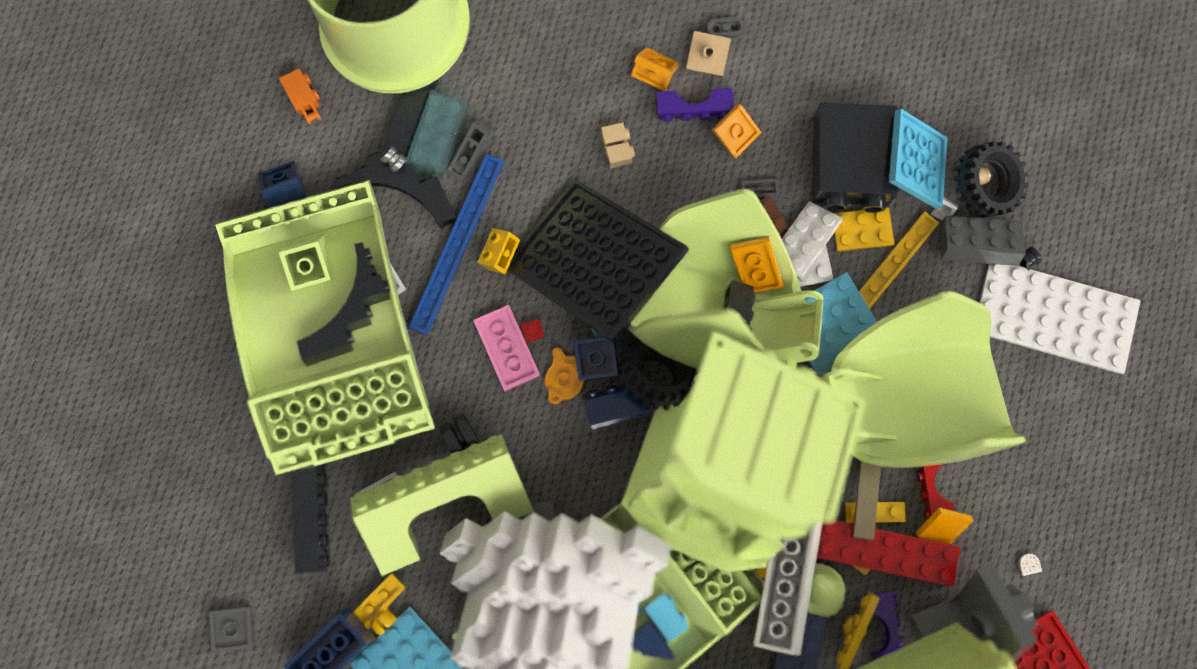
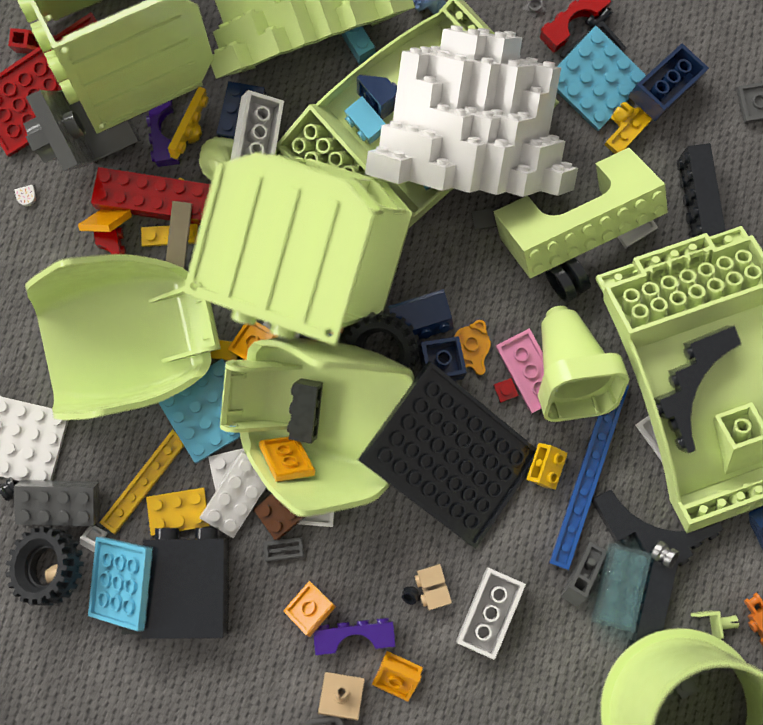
camera: 175 degrees left, 0 degrees up
none -> black plate [402,586,421,605]
none -> white brick [456,568,526,660]
none -> yellowish green cone [538,306,629,422]
none -> yellowish green bracket [691,611,739,639]

